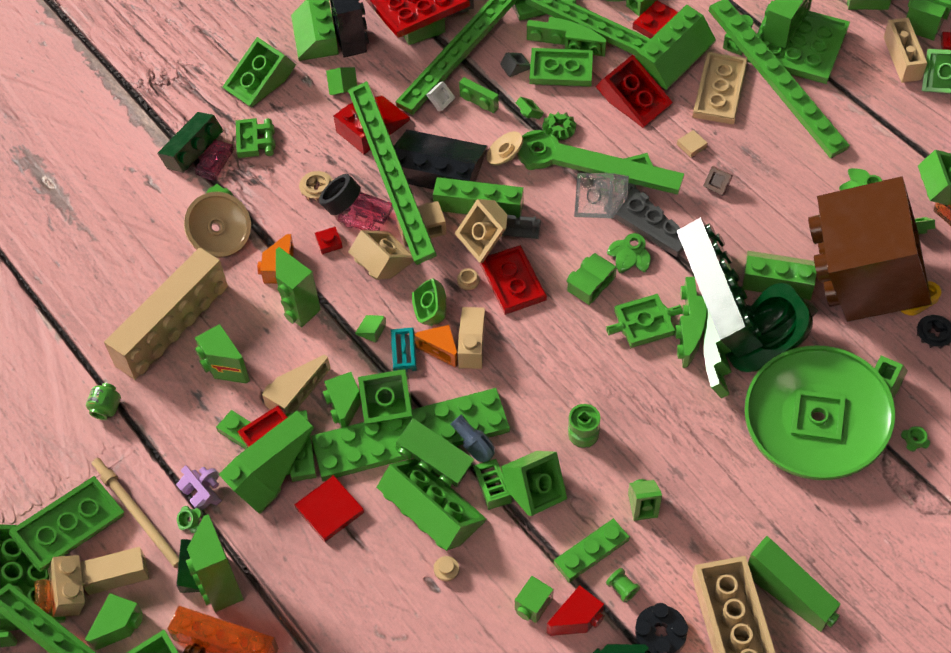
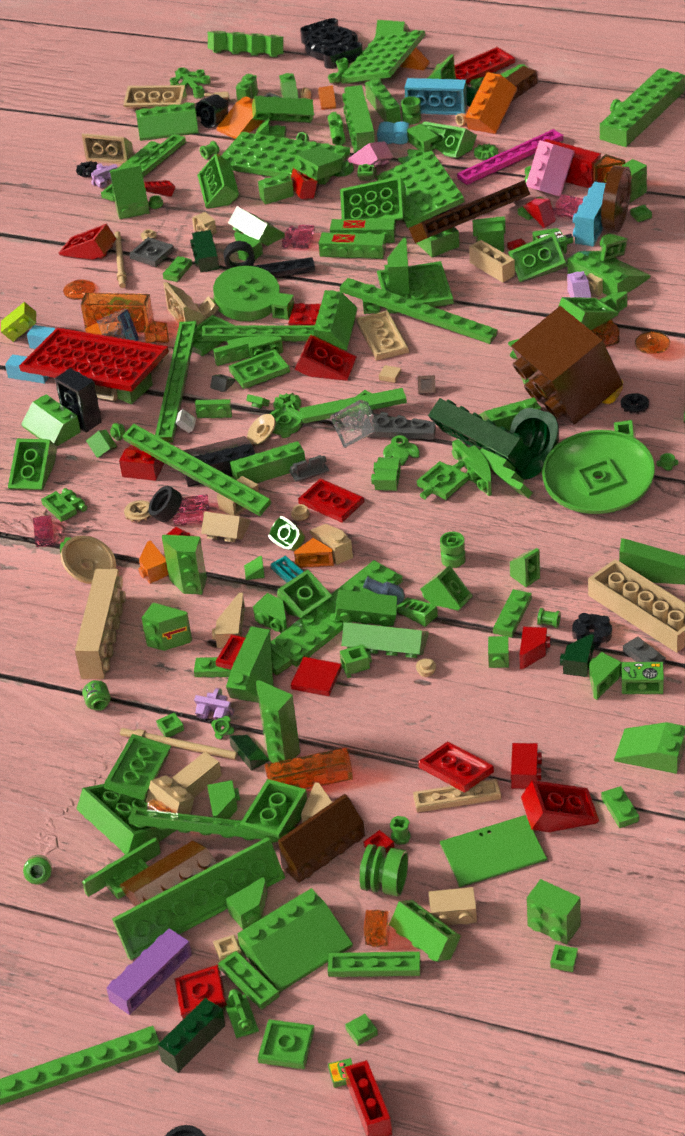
camera: 30 degrees left, 15 degrees down
dark green brick [157,112,224,173] -> none
tan slope [455,199,507,263] -> none
none -> bright green plate [110,423,125,441]
none -> bright green plate [156,713,184,737]
none -> bright green brick [339,644,372,678]

